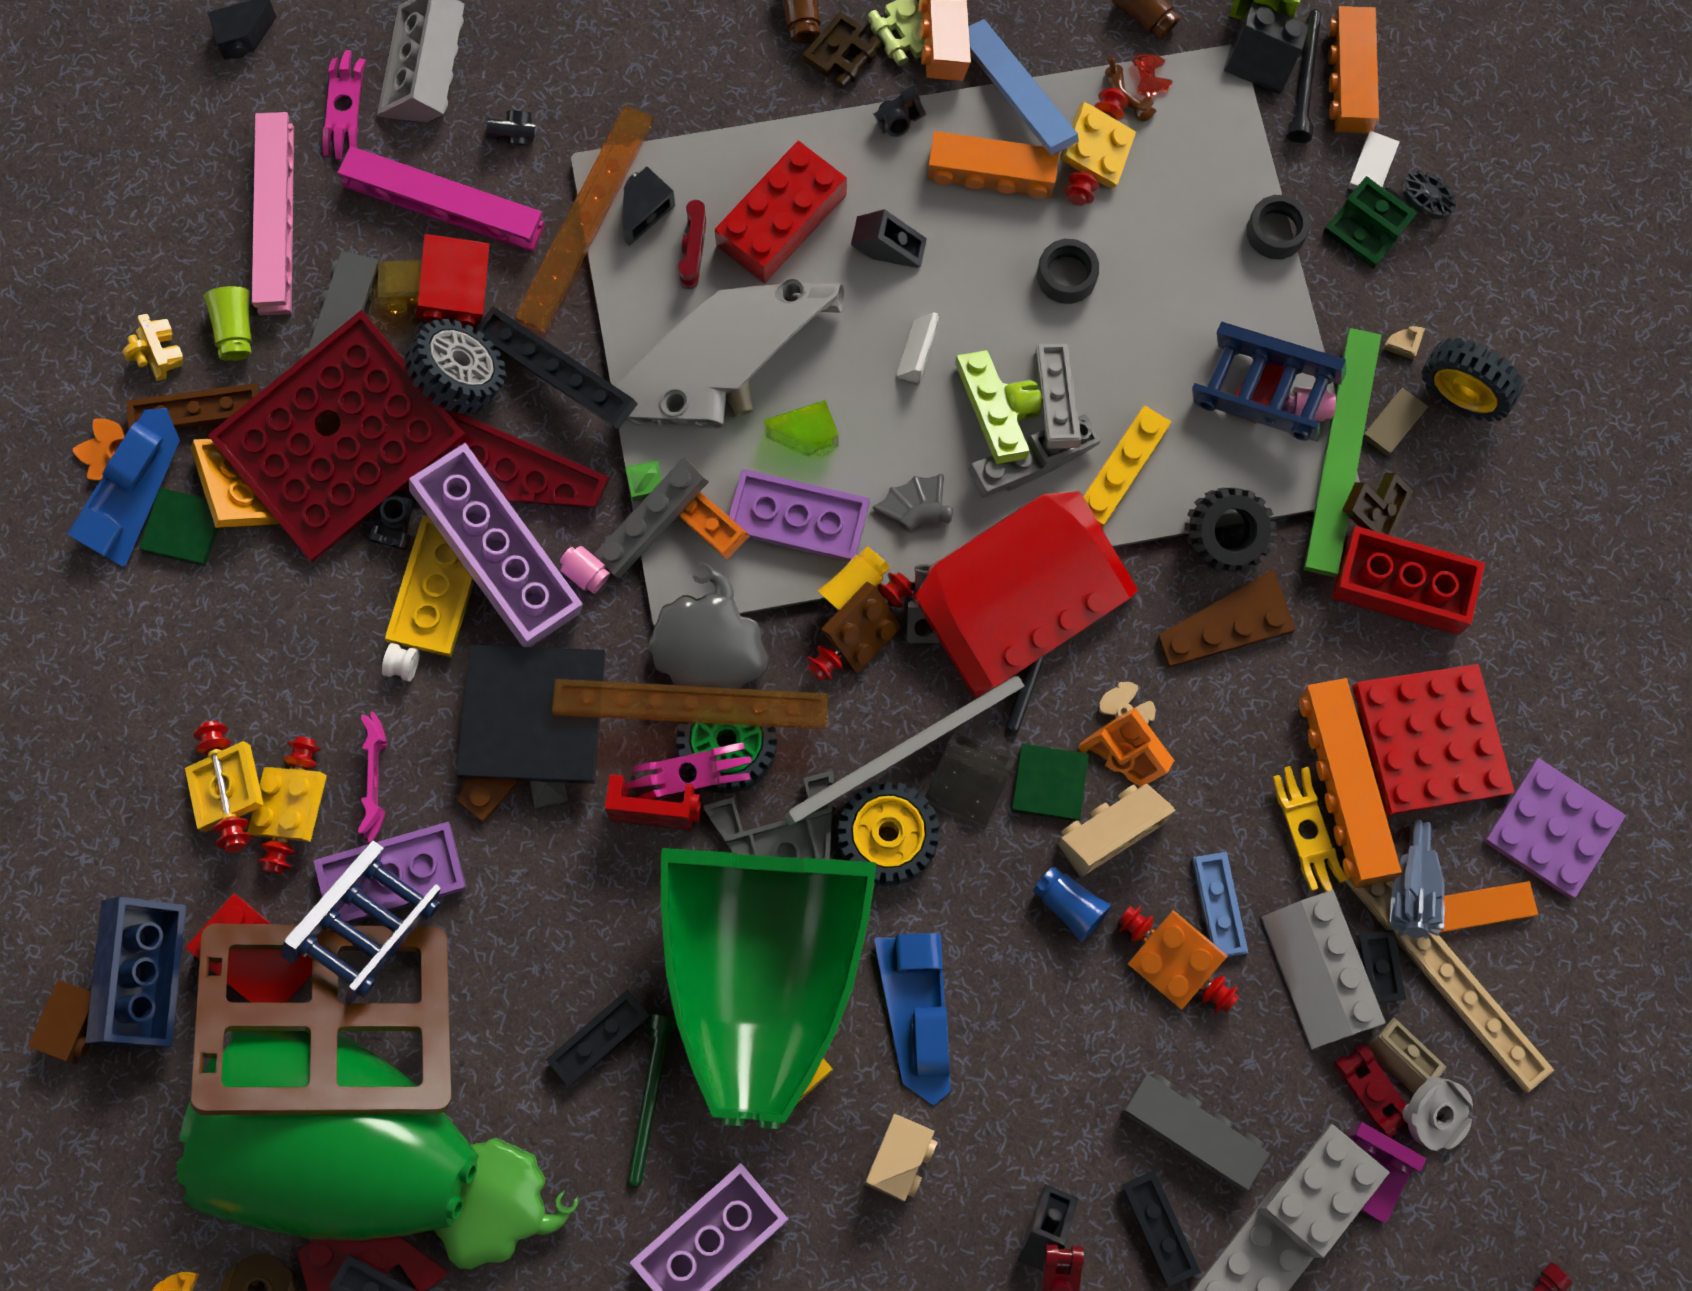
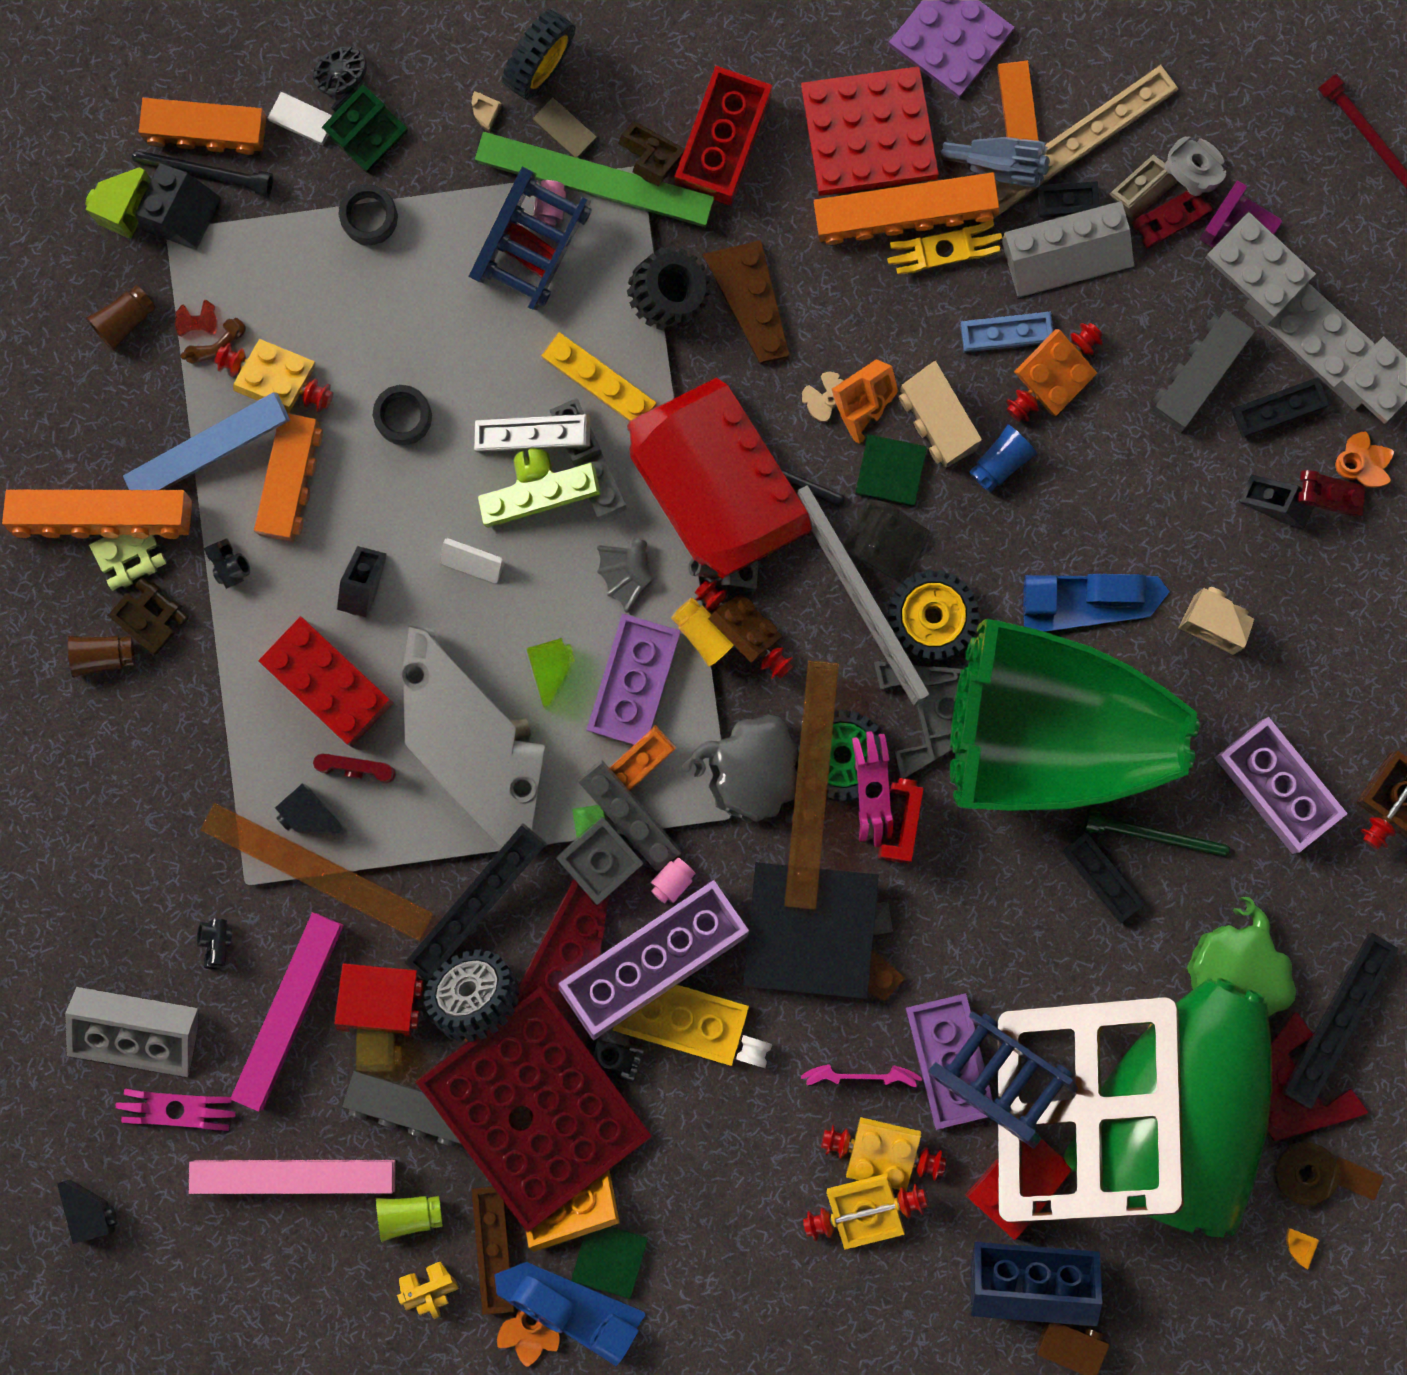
camera: 80 degrees left, 10 degrees up
none -> dark grey plate [556,817,644,905]

